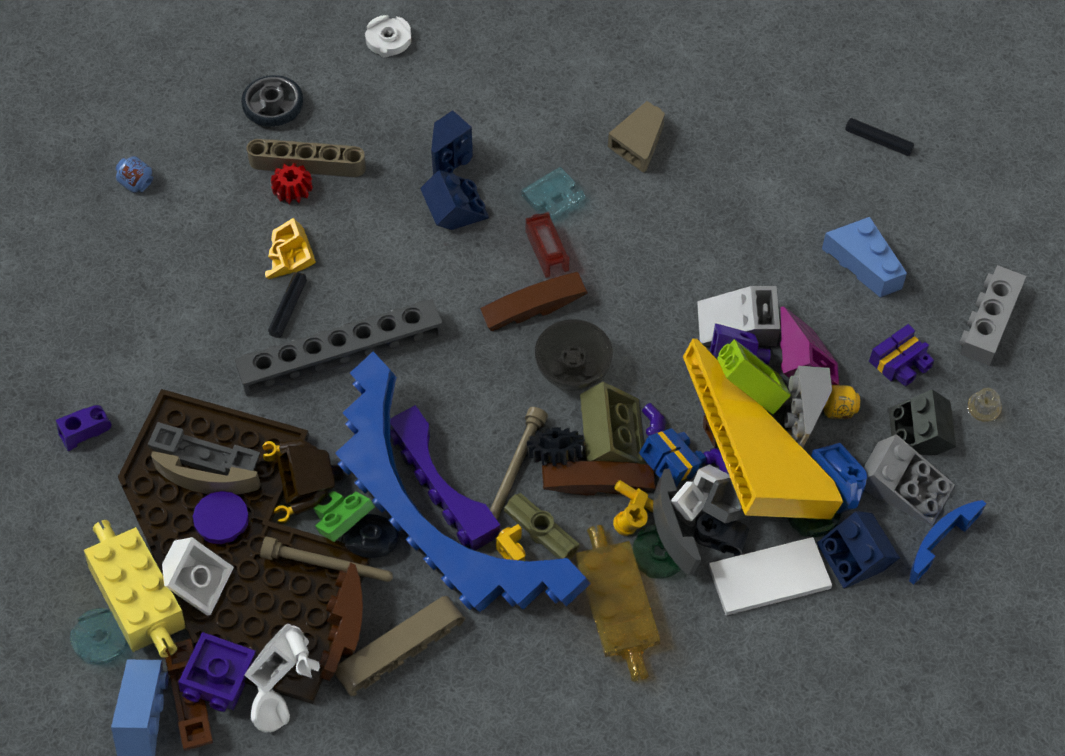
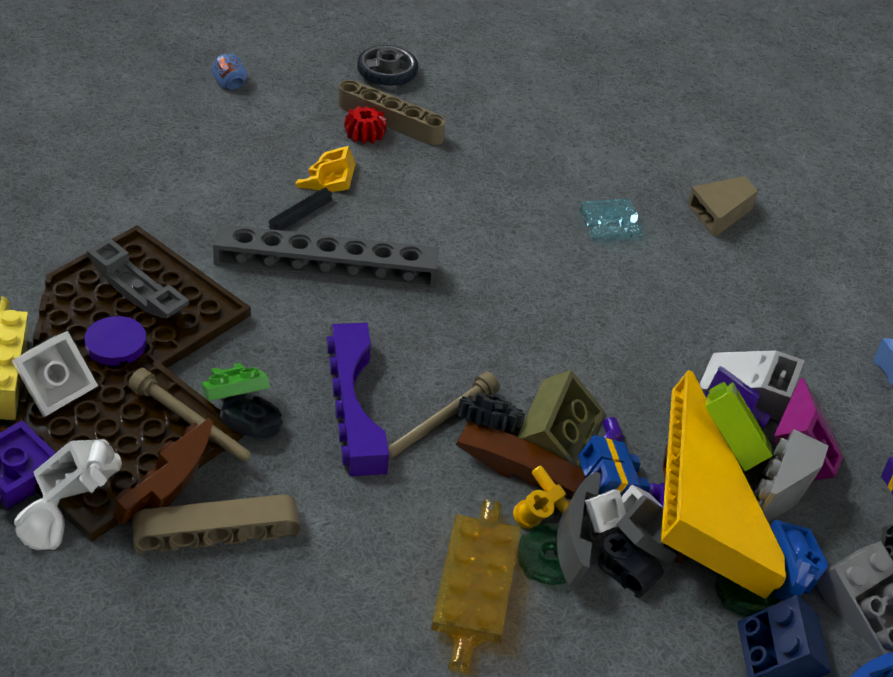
camera: 20 degrees right, 15 degrees down
dark purple leg [56,405,112,451] -> none
dark tan slope [151,451,261,495] -> none
dark brown torso [262,439,344,523] -> none
blue arch [335,352,591,612] -> none
white plate [365,15,411,57] -> none
dark blue slope [420,170,489,230] -> none
dark blue slope [431,110,473,175] -> none
reddish brown slope [480,272,588,331] -> none
yellow bracket [496,524,526,561] -> none
olive piece [504,493,580,560] -> none
clear red window [525,212,570,278] -> none
clear smoke piece [535,319,613,391] -> none
white tile [708,537,832,616] -> none
yellow head [823,385,860,420] -> none

